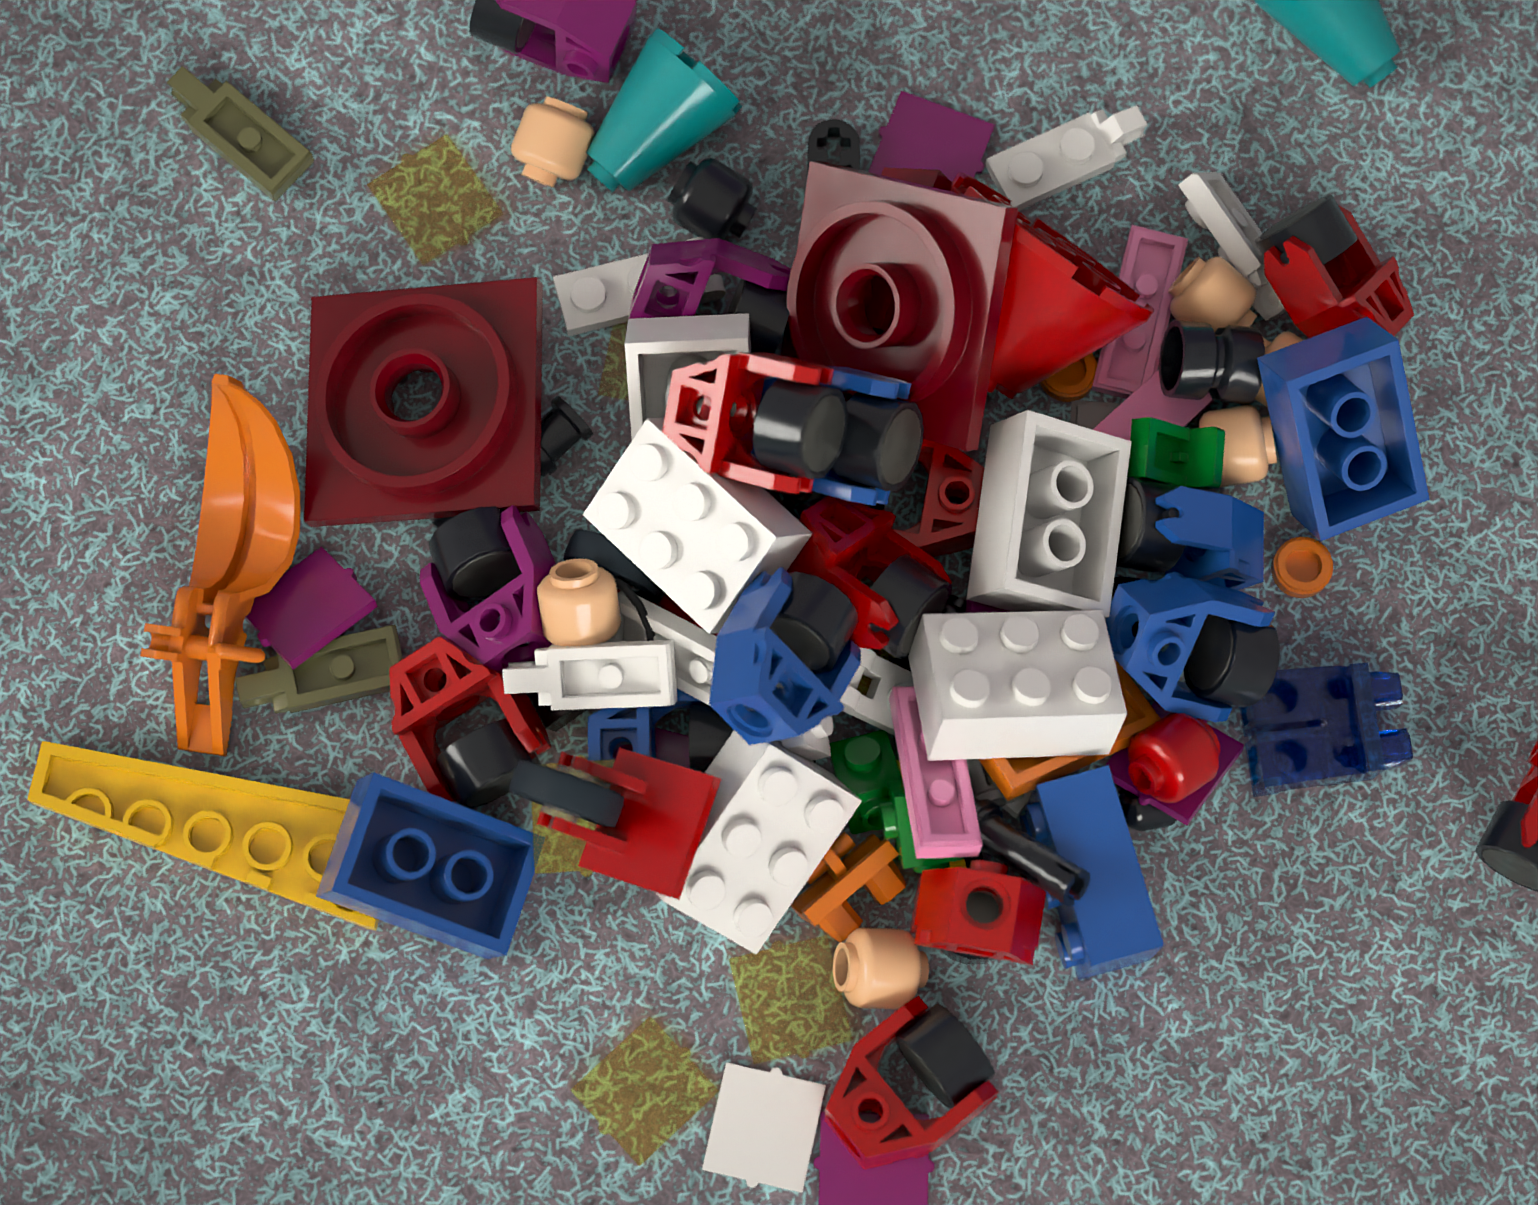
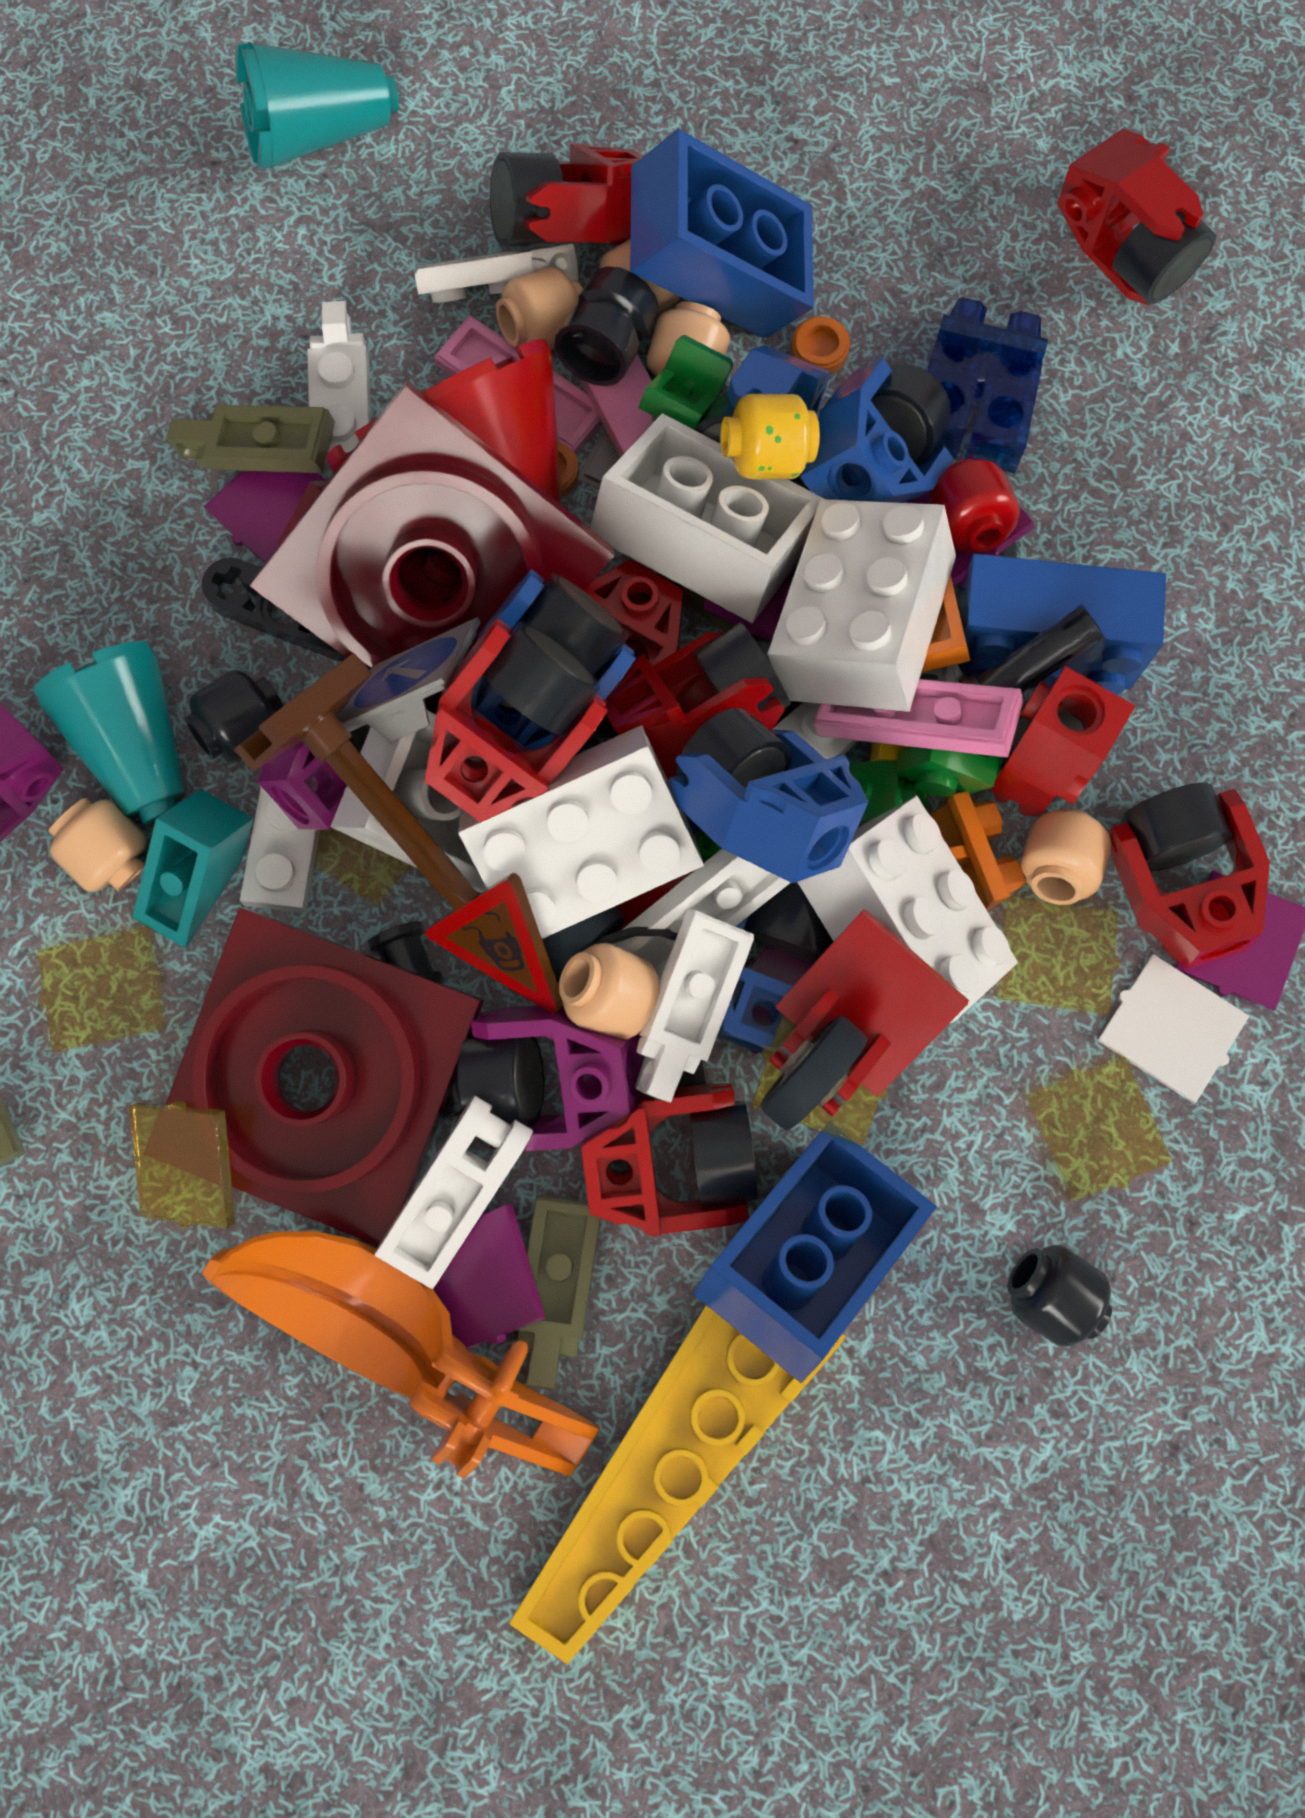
camera: 65 degrees left, 0 degrees up
none -> clear yellow piece [129,1100,235,1229]
none -> teal slope [132,789,254,948]
none -> olive hinge [166,405,335,473]
none -> reddish brown piece [234,653,563,1014]
none -> light grey piece [338,617,481,742]
none -> white plate [374,1095,533,1290]
none -> yellow head [720,394,820,479]
none -> black head [1007,1245,1112,1347]

